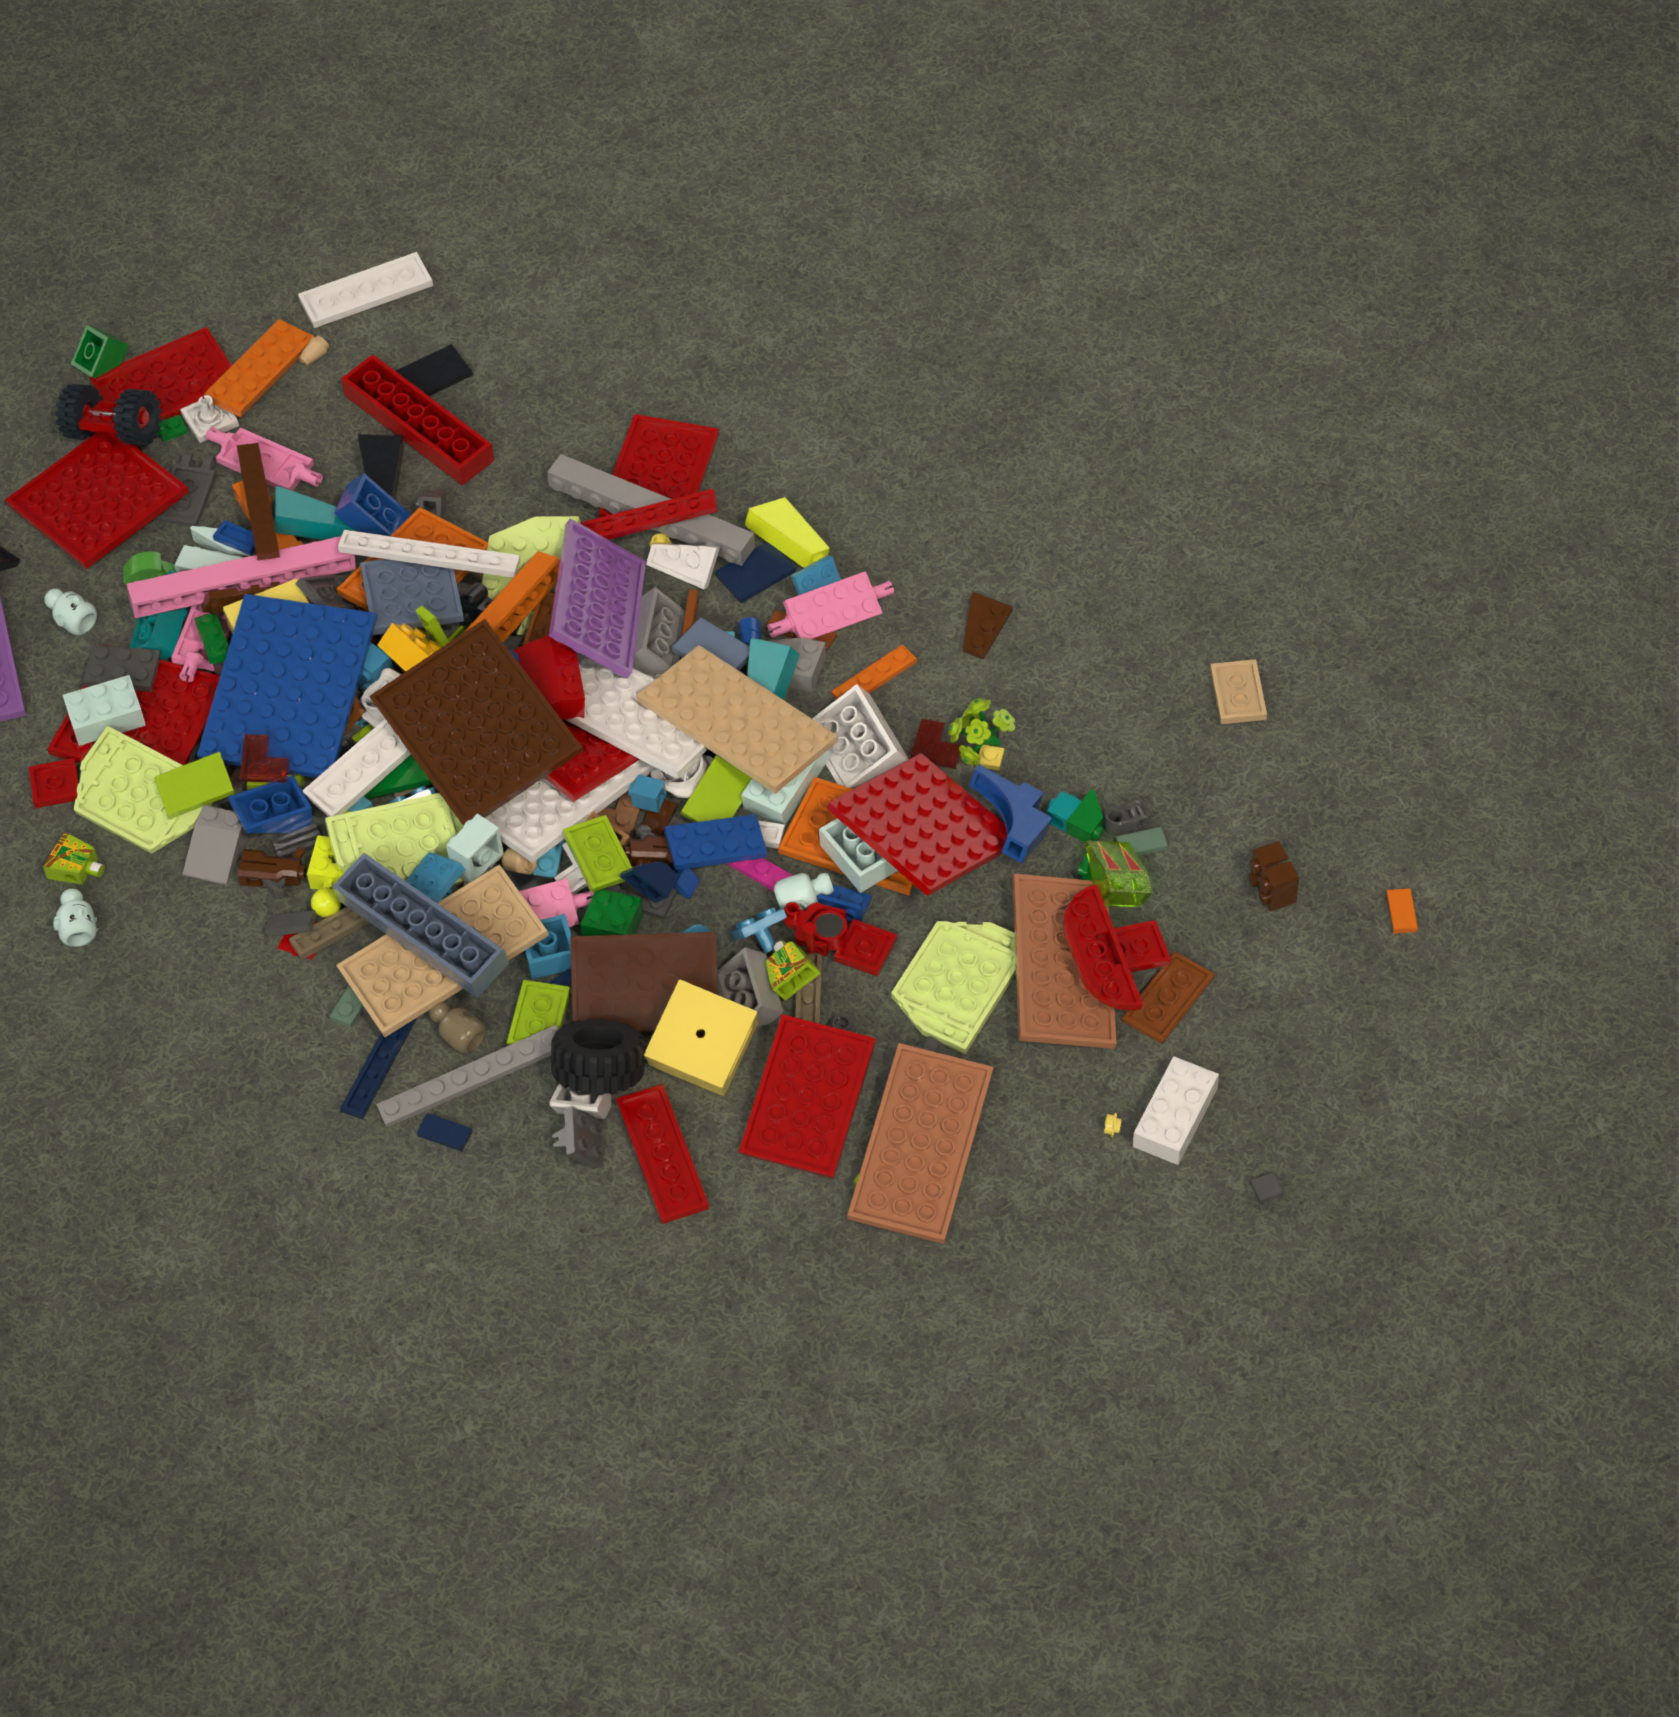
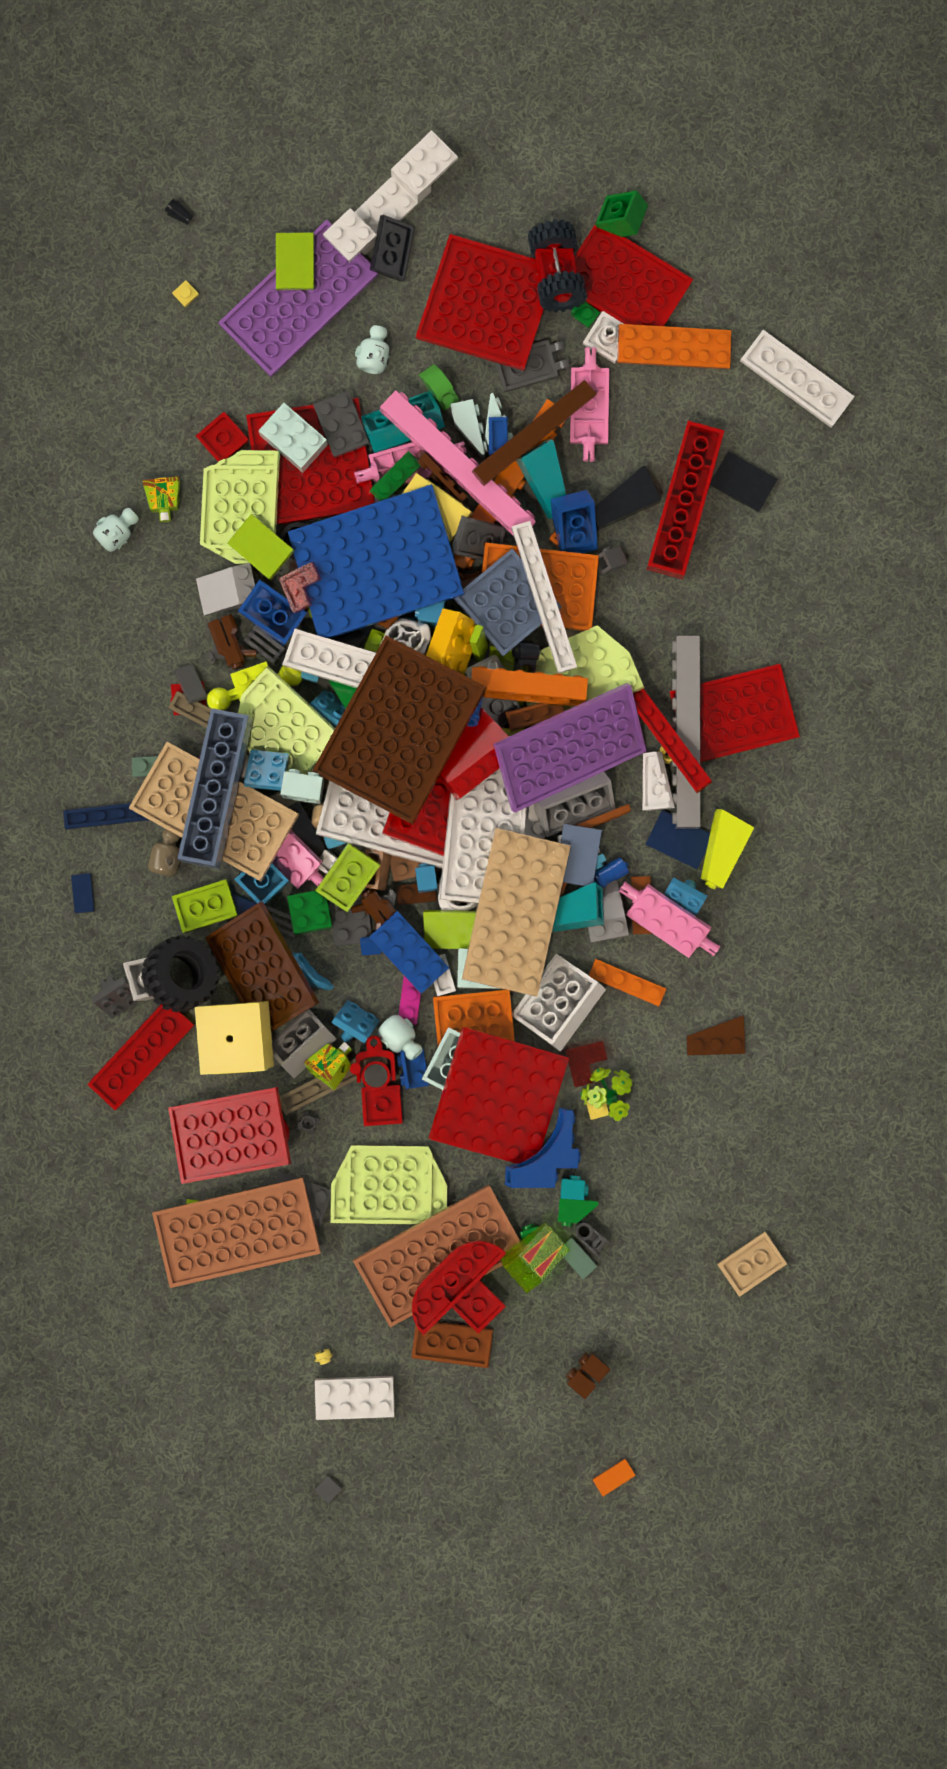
camera: 60 degrees right, 30 degrees up
tan cone [298,335,330,367] -> none
light grey plate [376,1025,558,1127] -> none
dark blue slope [619,861,679,903] -> none

